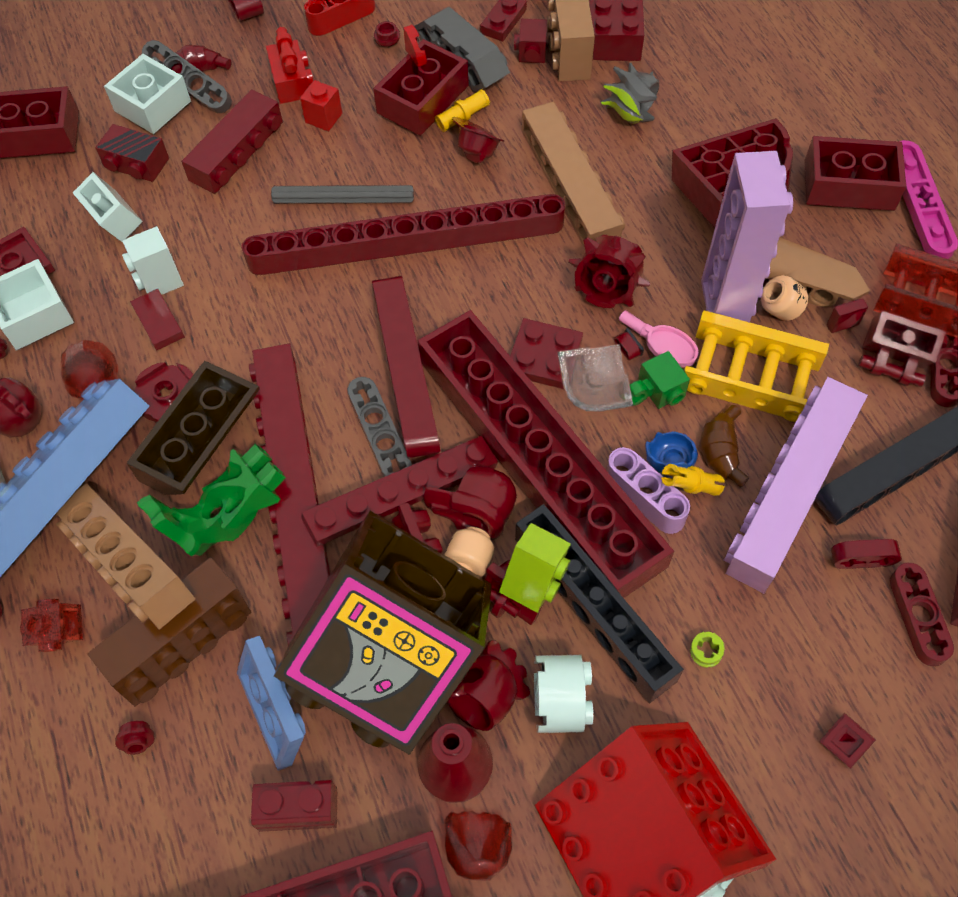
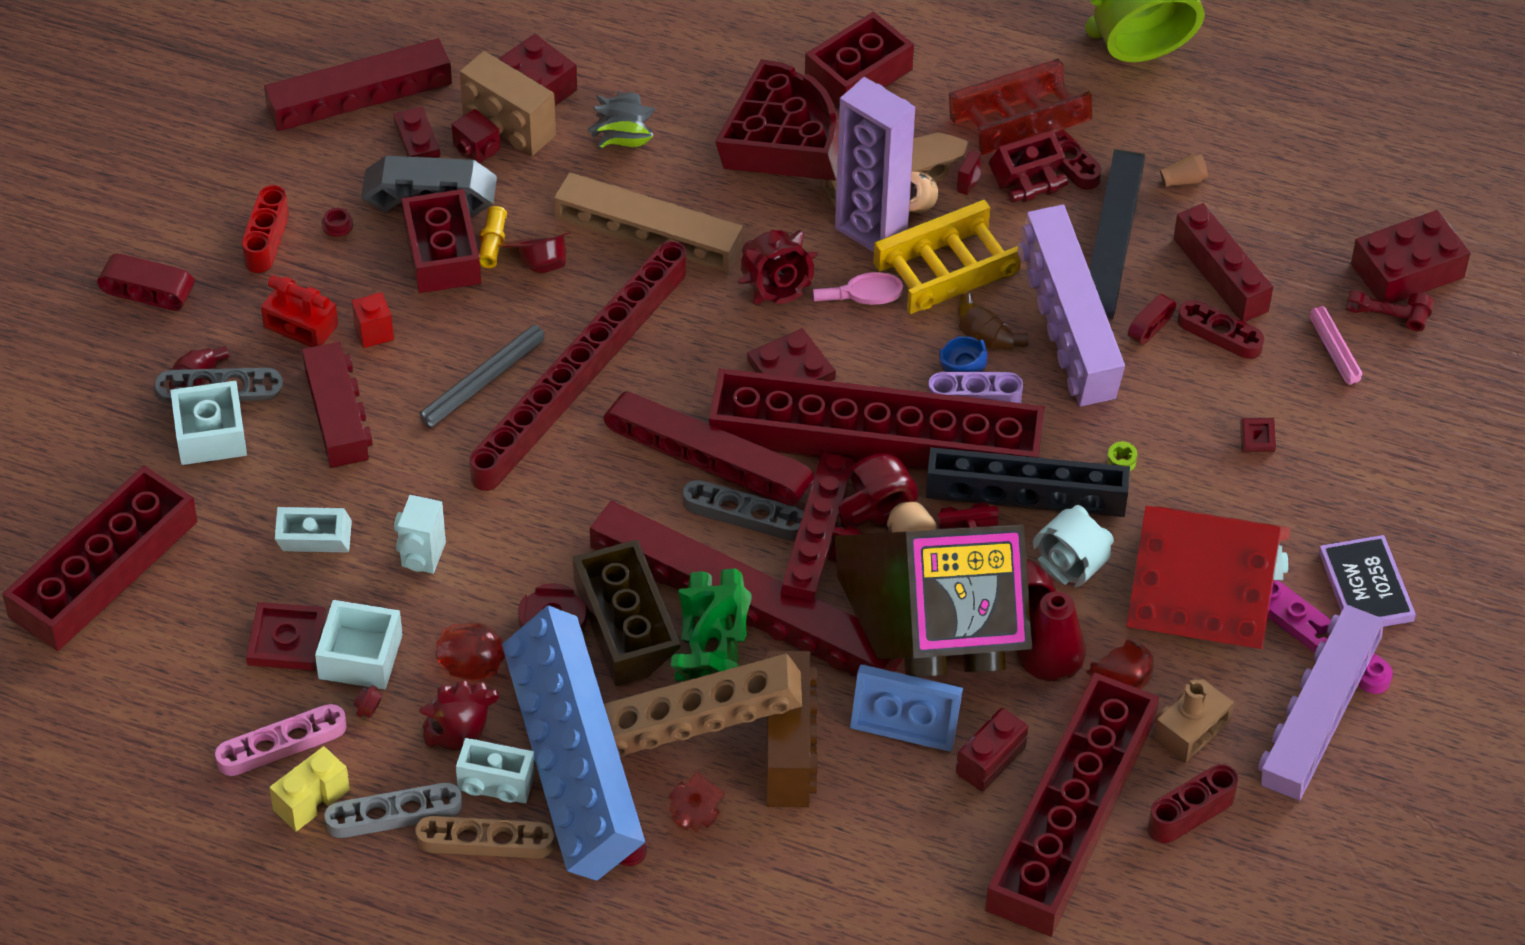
camera: 50 degrees left, 10 degrees down
dark red brick [95,124,169,182] -> none
dark red plate [115,721,155,755] -> none
dark red tile [130,289,185,351] -> none
red tile [403,24,427,67] -> none
lime brick [499,523,571,613] -> none
clear brick [557,344,633,412] -> none
dark red piece [613,328,644,361] -> none
green brick [626,351,690,409] -> none
yellow pin [661,464,725,496] -> none
dark pink piece [899,140,958,261] -> none

